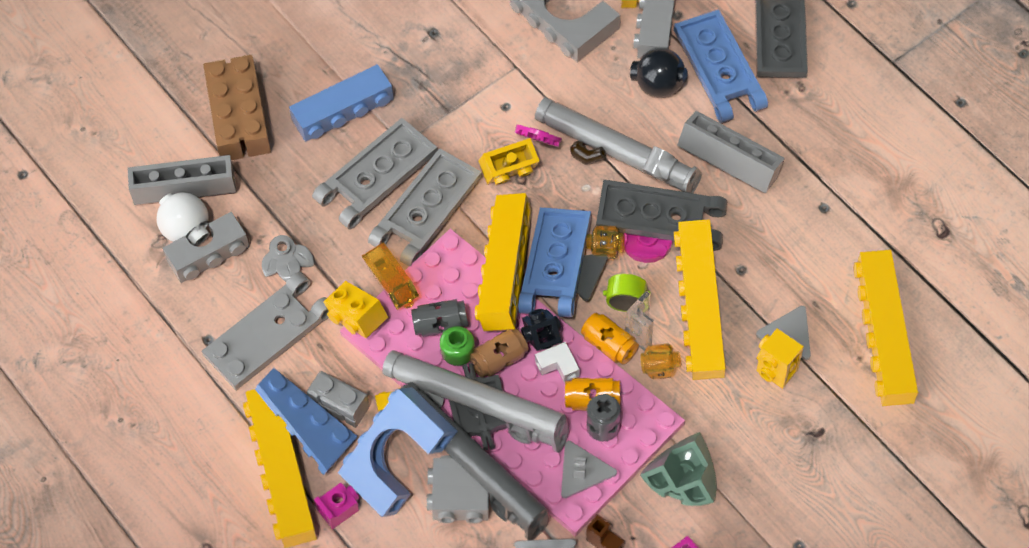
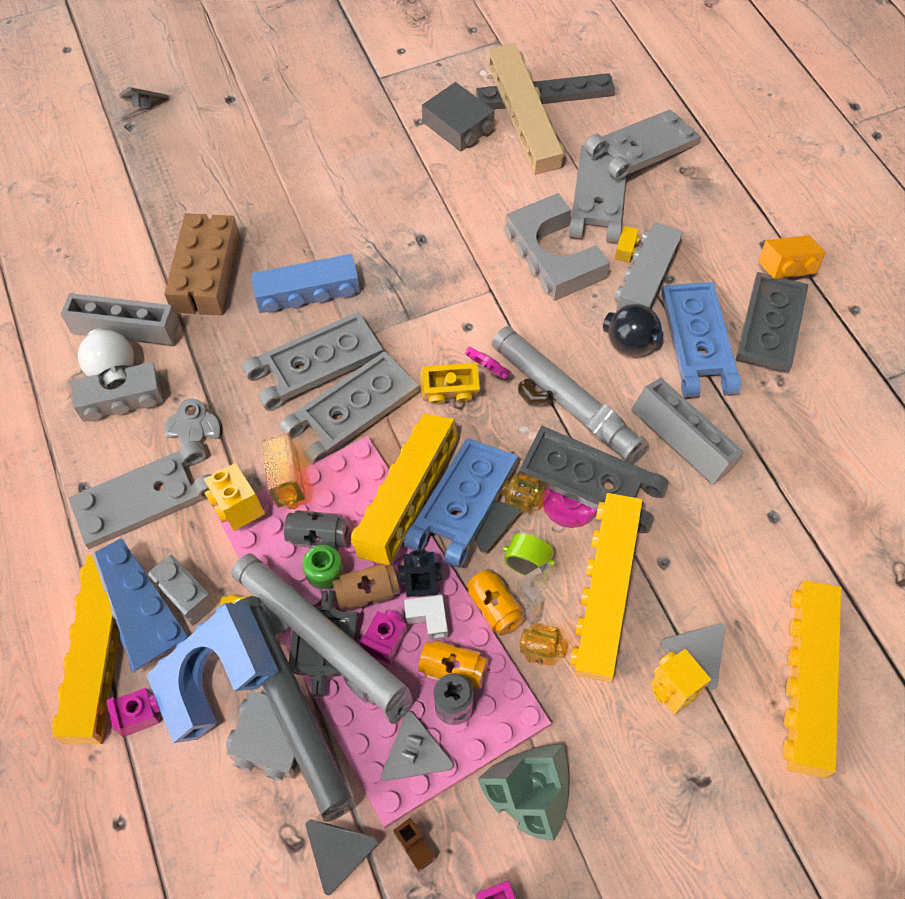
camera: 15 degrees right, 0 degrees up
none -> dark pink brick [360,610,407,664]

